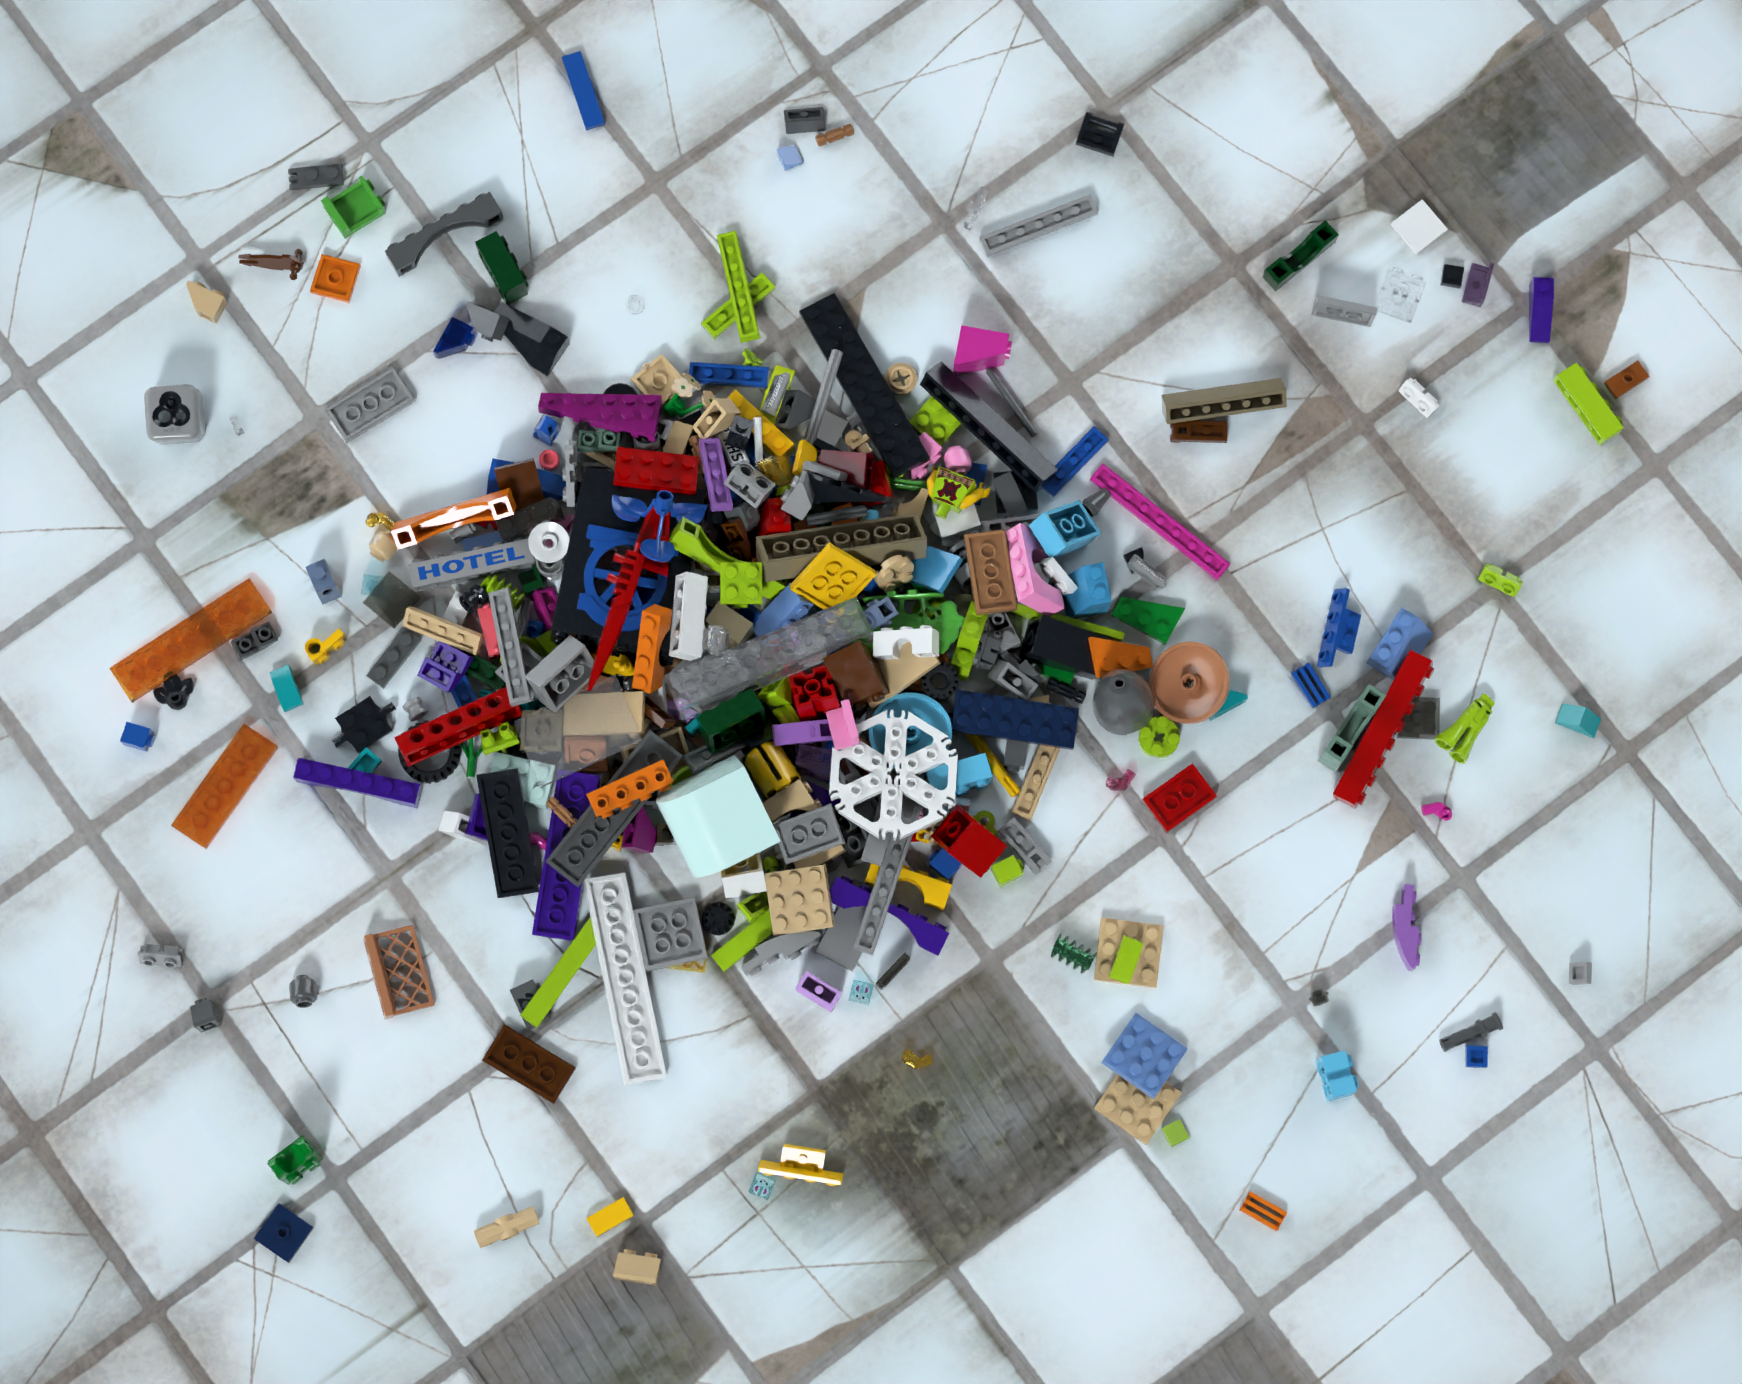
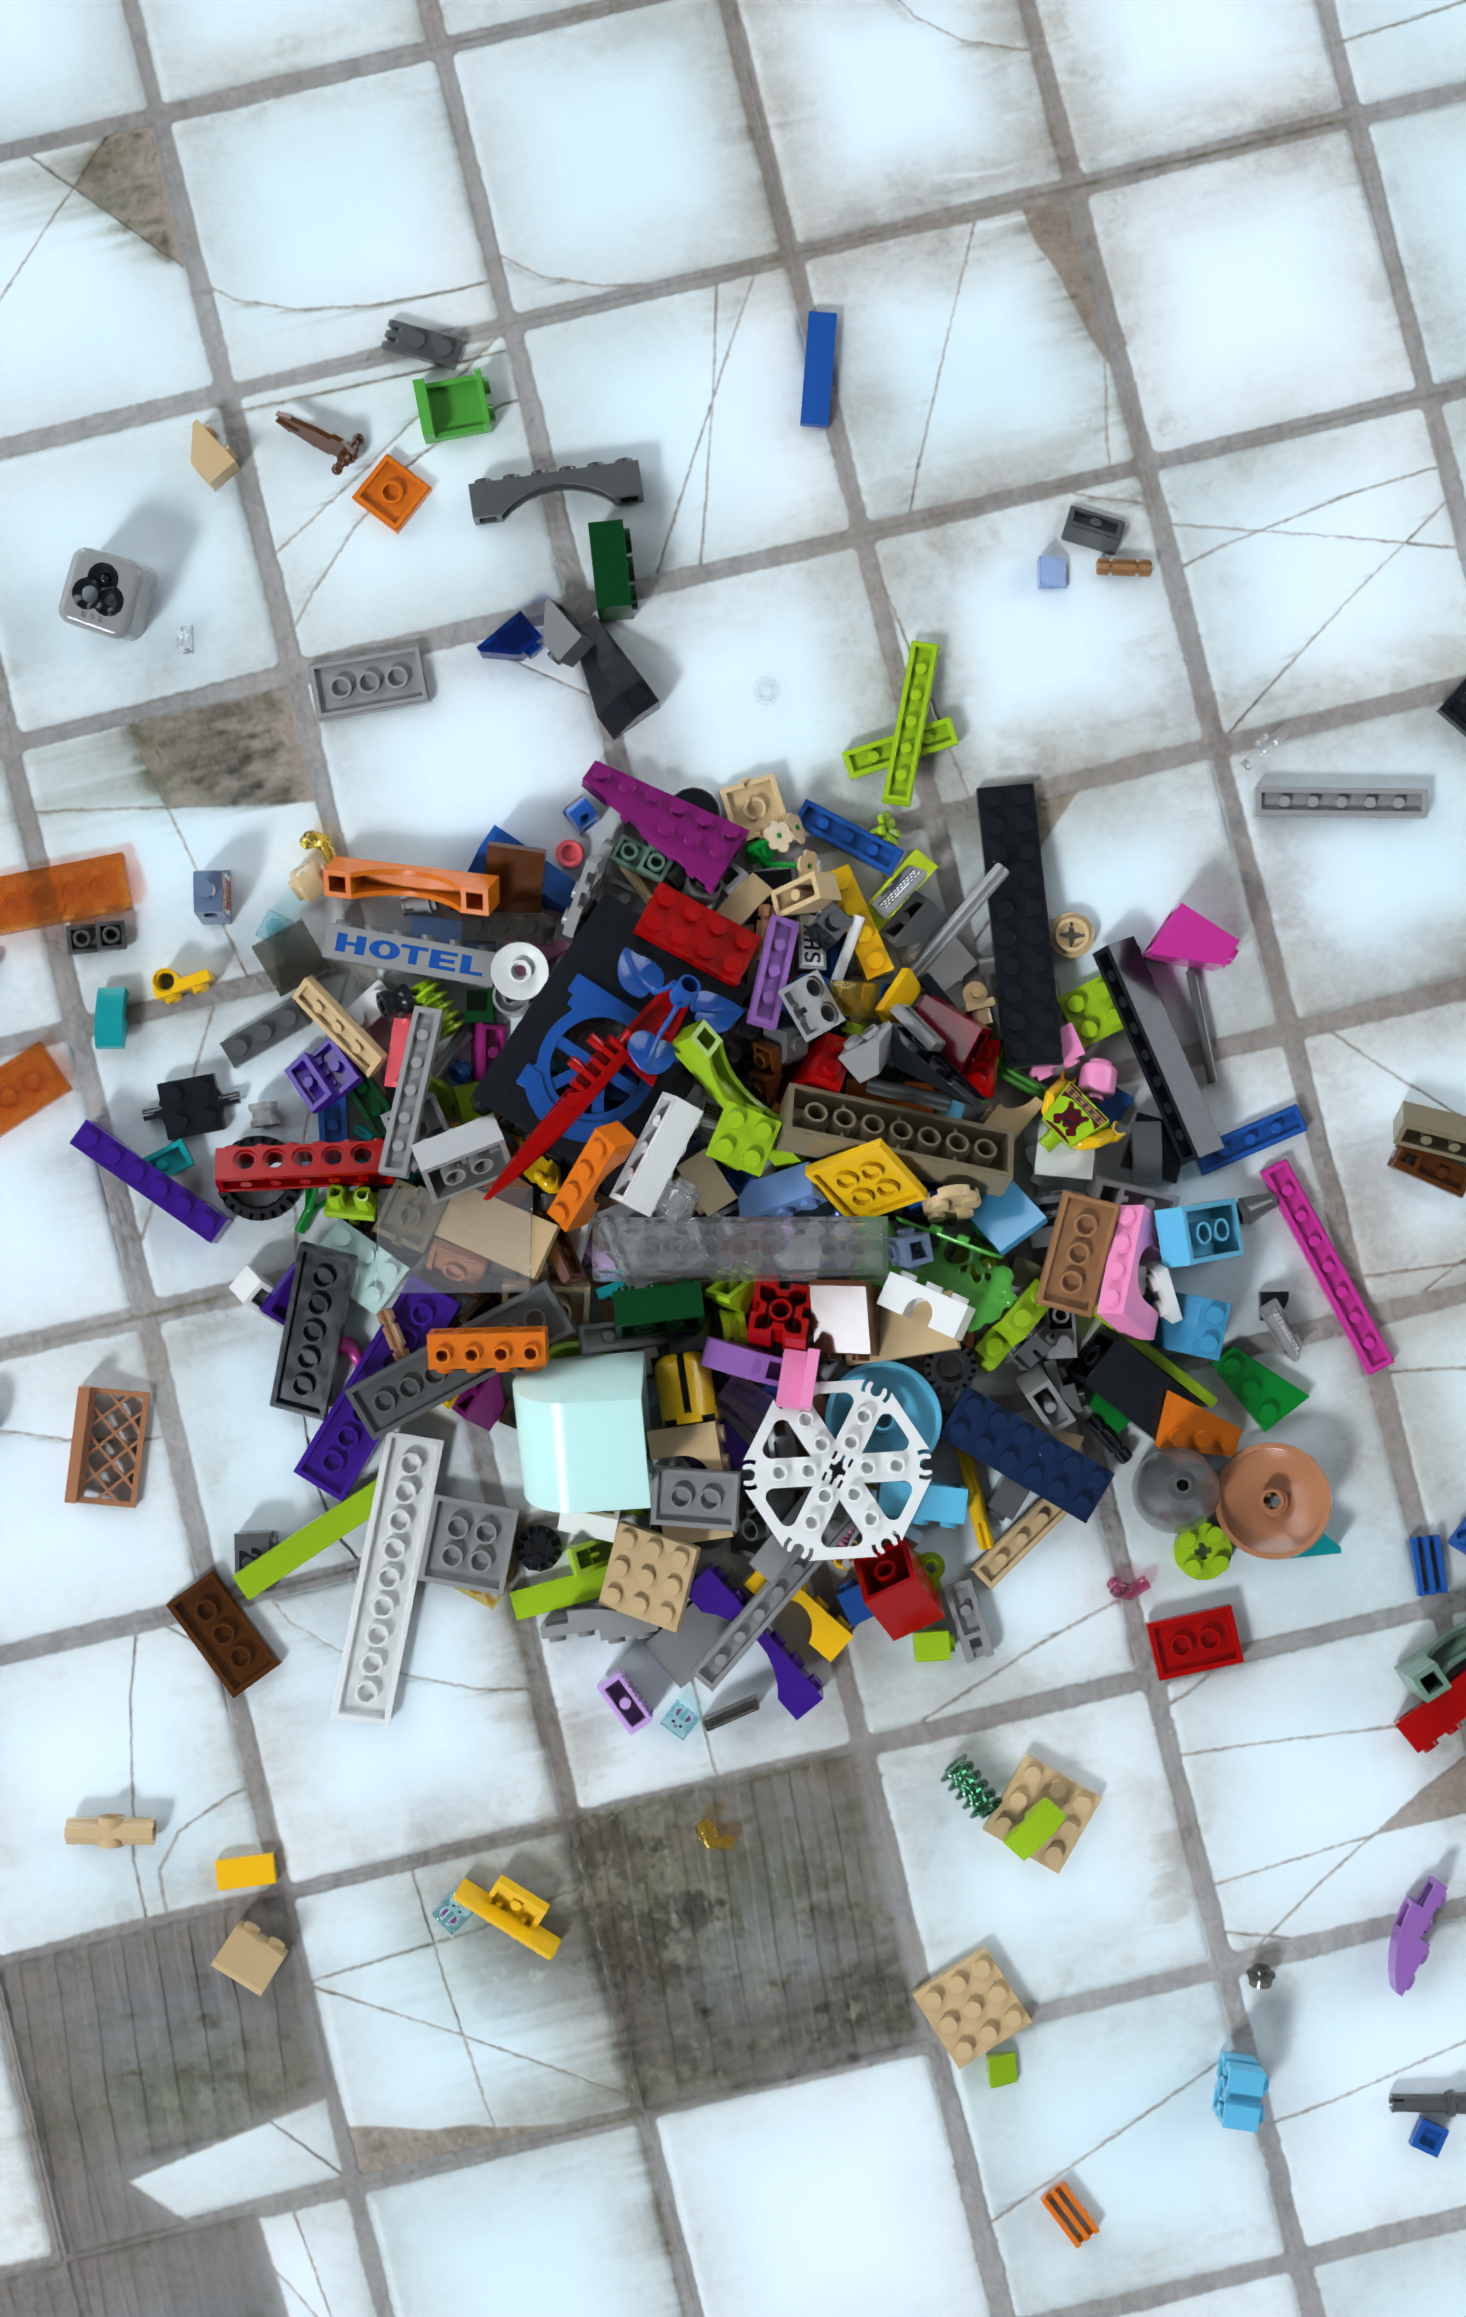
camera: 25 degrees right, 10 degrees up
medium blue plate [1101,1013,1188,1099] -> none

